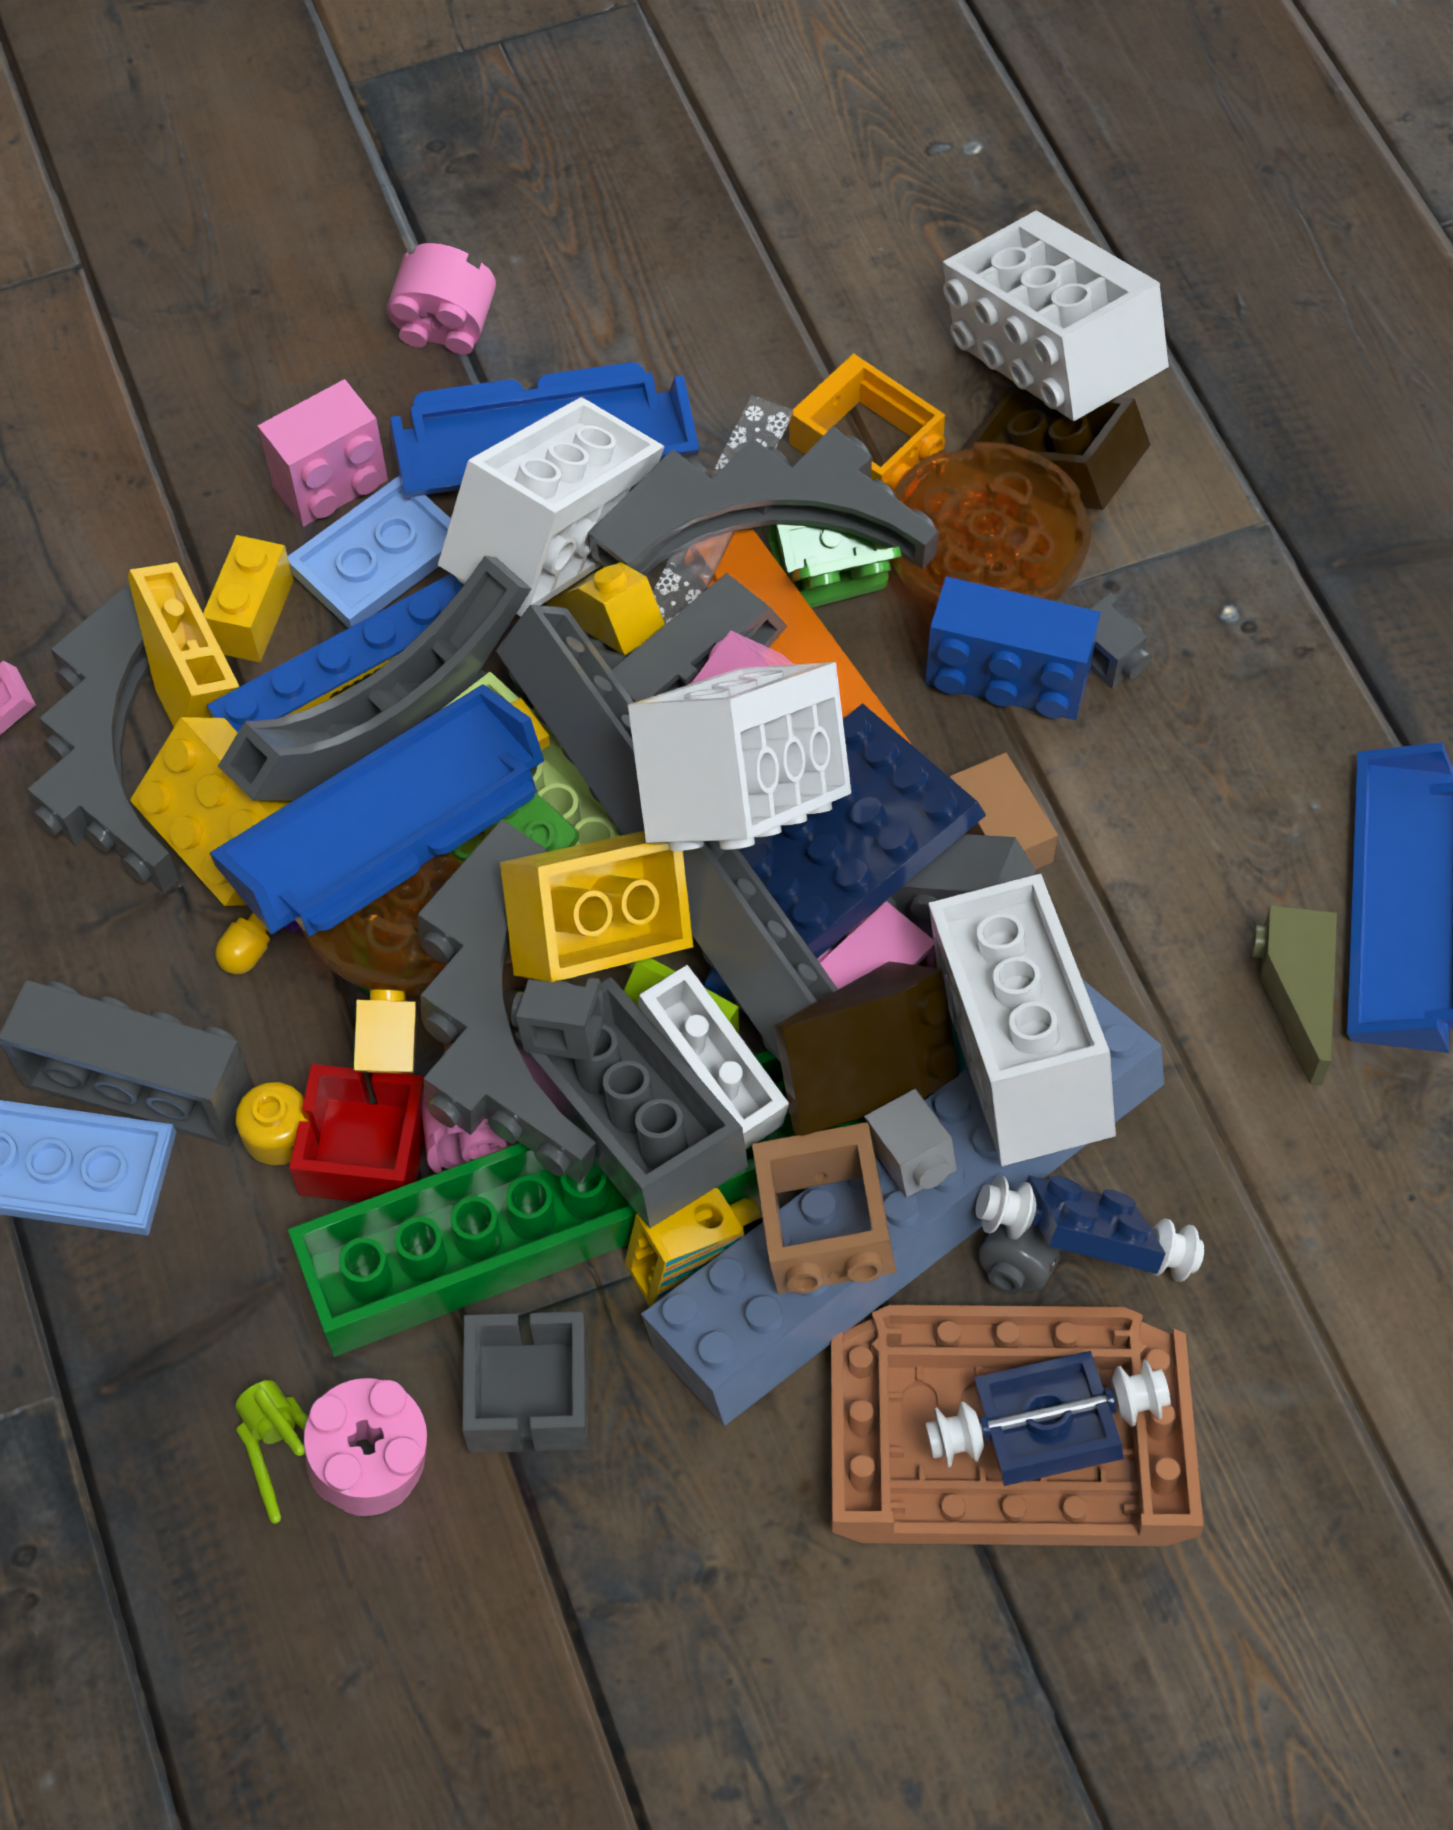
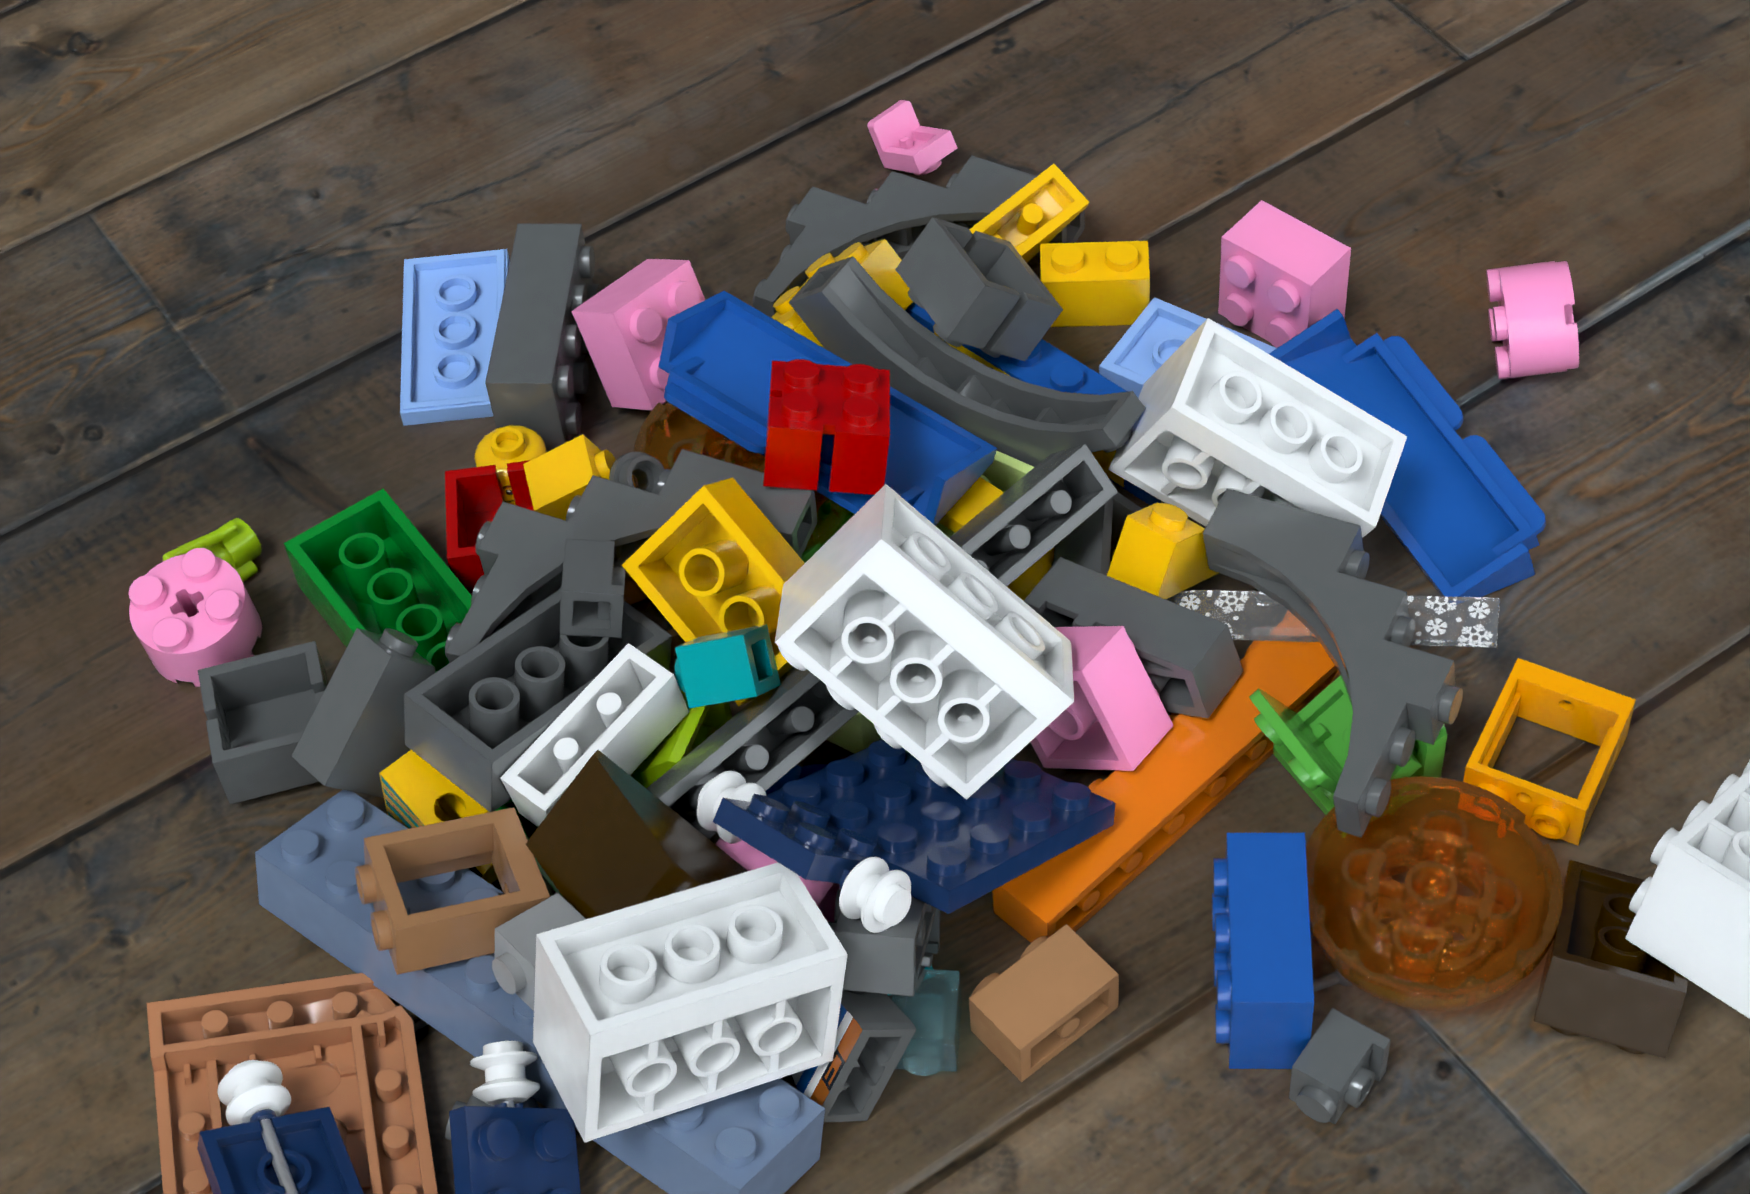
camera: 80 degrees right, 10 degrees down
none -> dark grey slope [291,628,436,798]
none -> bright pink brick [571,259,705,411]
none -> dark grey plate [609,451,665,494]
none -> teal brick [675,624,781,708]
none -> plate [697,771,911,933]
none -> red piece [763,359,890,495]
none -> dark grey piece [895,217,1063,361]

